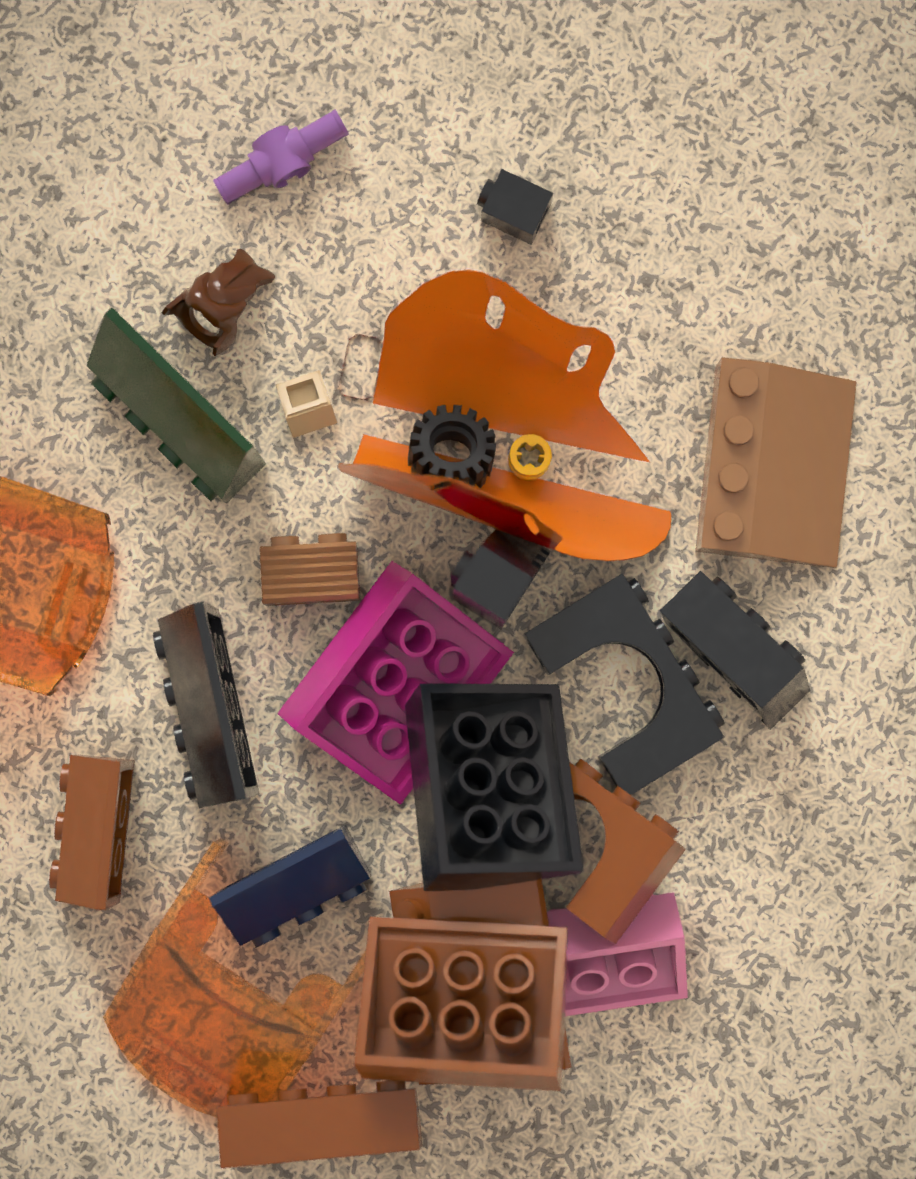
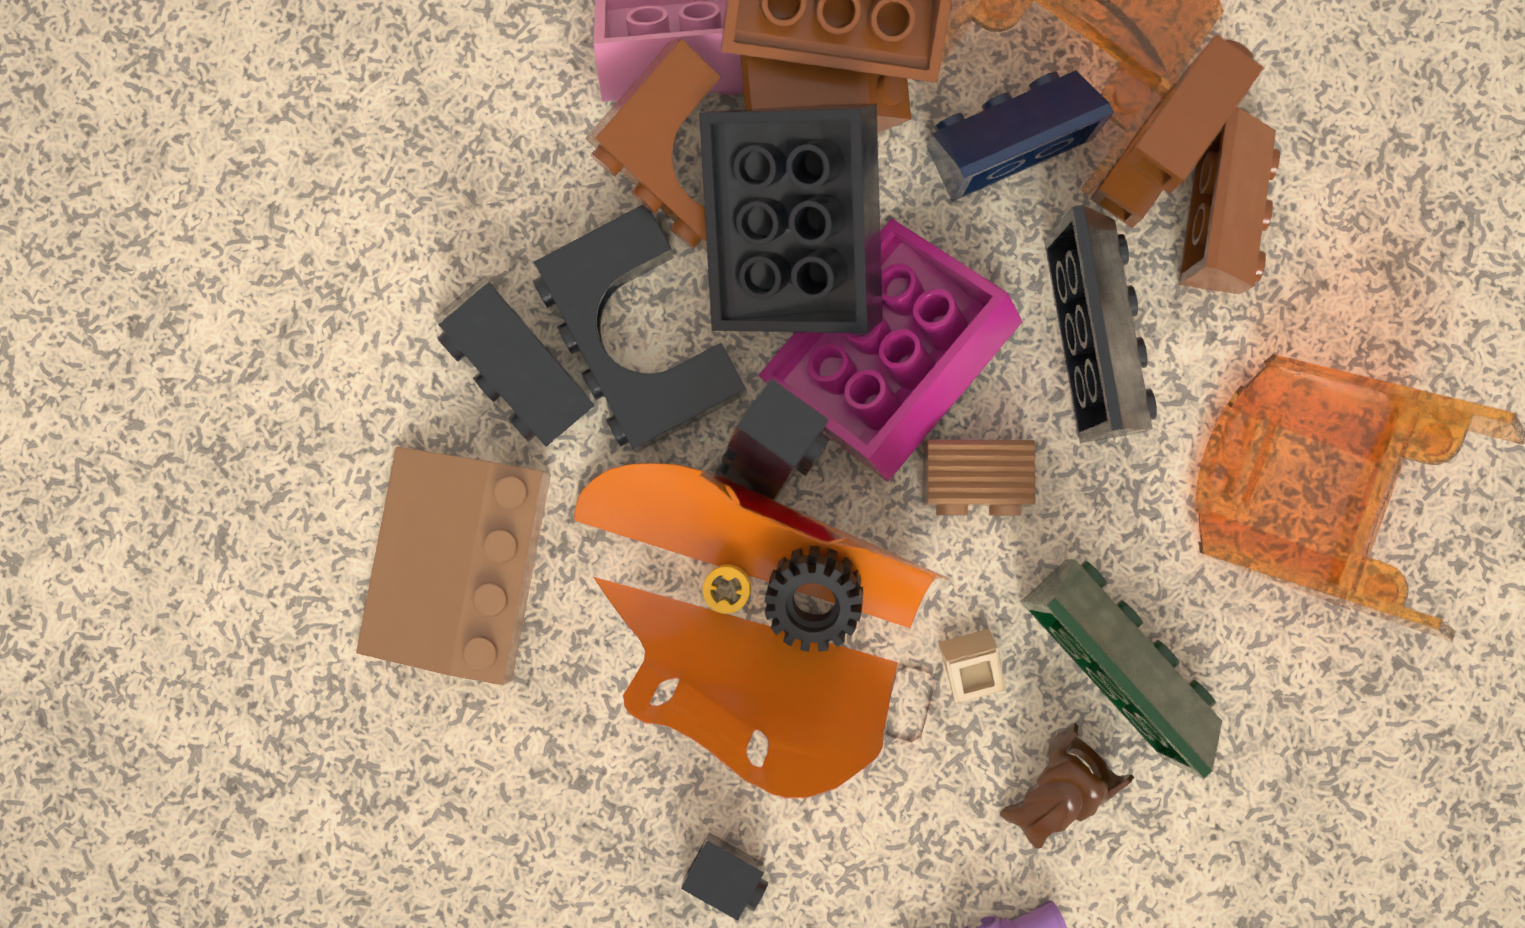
camera: 175 degrees left, 0 degrees up
none -> dark orange arch [1090,34,1265,228]

